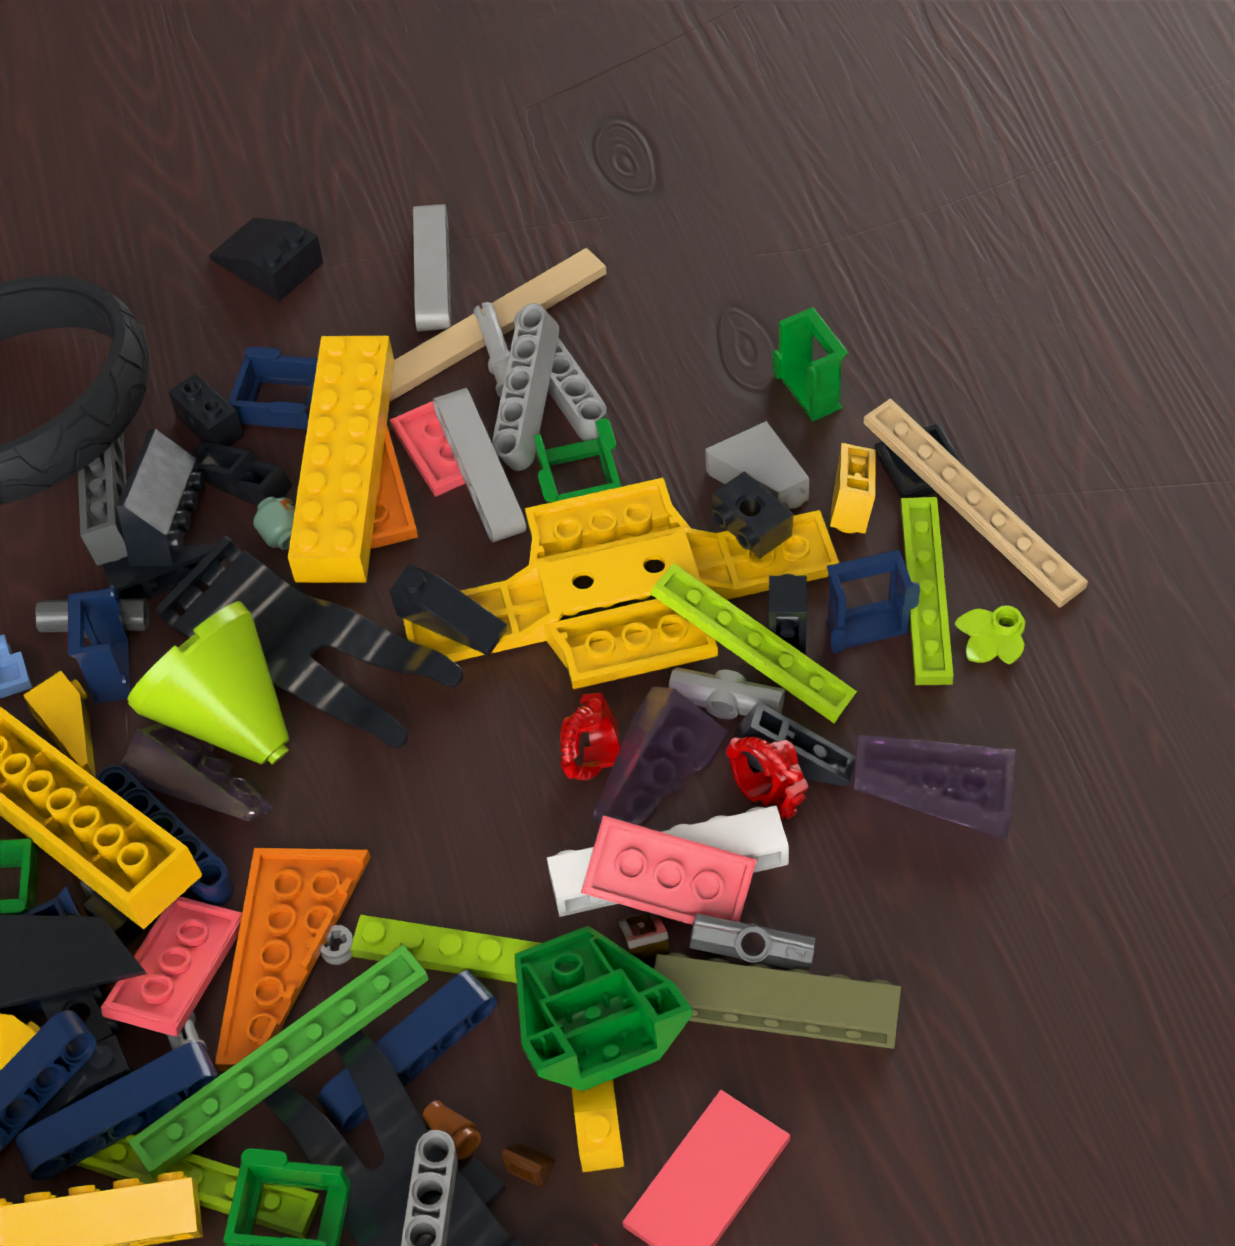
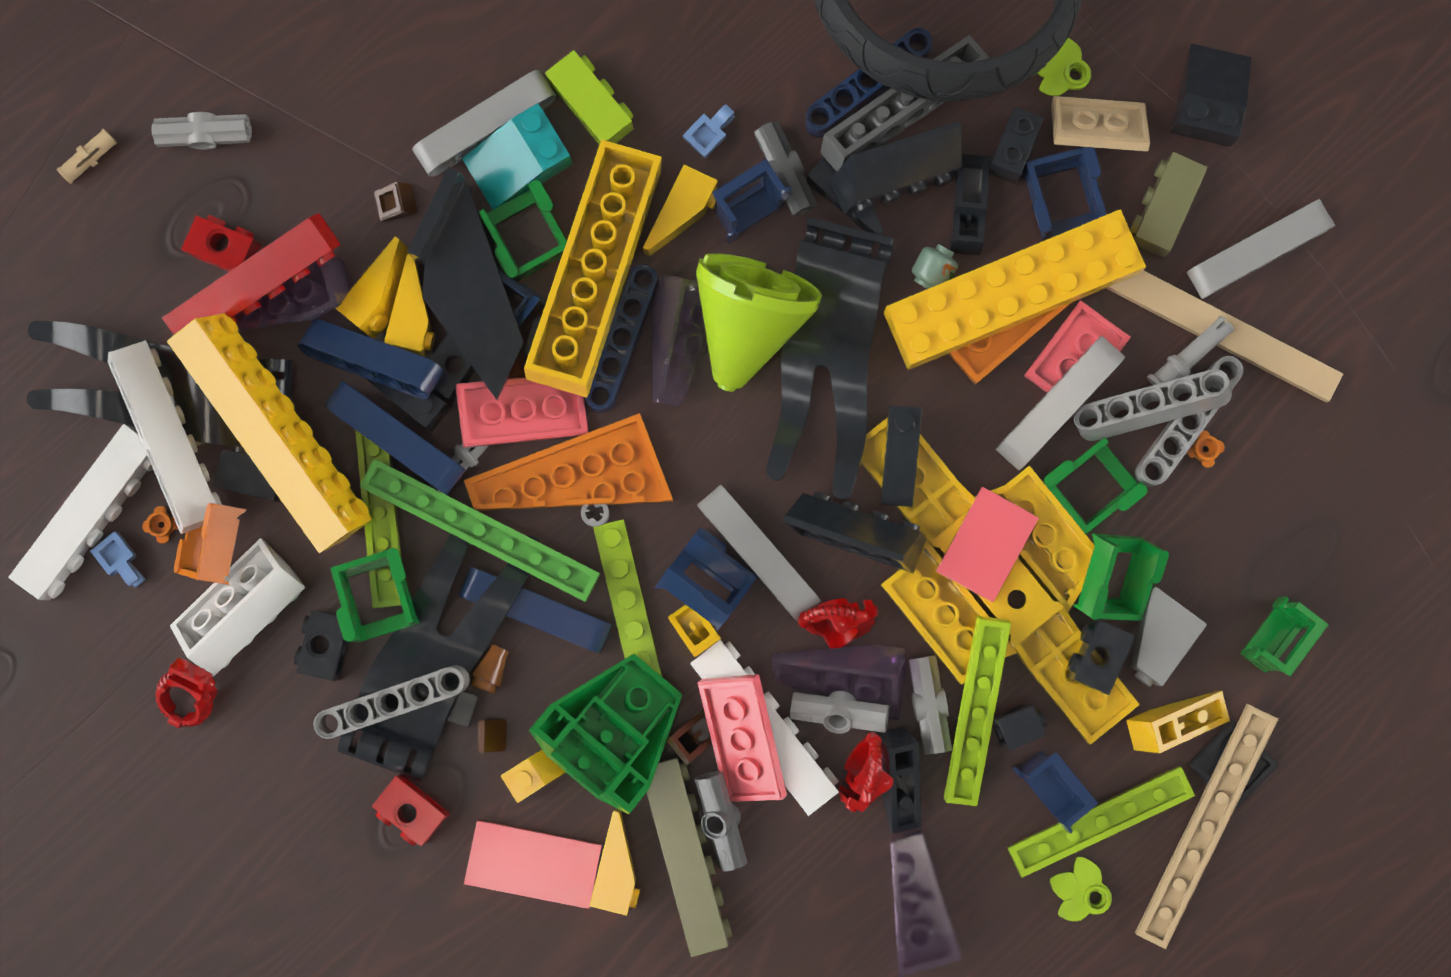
camera: 65 degrees right, 30 degrees up
none -> yellow slope [589,808,640,916]
none -> dark blue piece [654,528,757,632]
none -> yellow slope [668,604,721,657]
none -> light grey beam [697,484,821,622]
none -> black slope [782,491,926,574]
none -> light grey piece [790,691,889,734]
none -> dark blue beam [805,27,932,138]
none -> coral tile [936,487,1039,602]
none -> lime plate [1037,38,1091,96]
none -> tan tile [1051,96,1150,151]
none -> green piece [1074,533,1169,621]
none -> olive brick [1130,152,1208,258]
none -> orange plate [1187,430,1225,468]

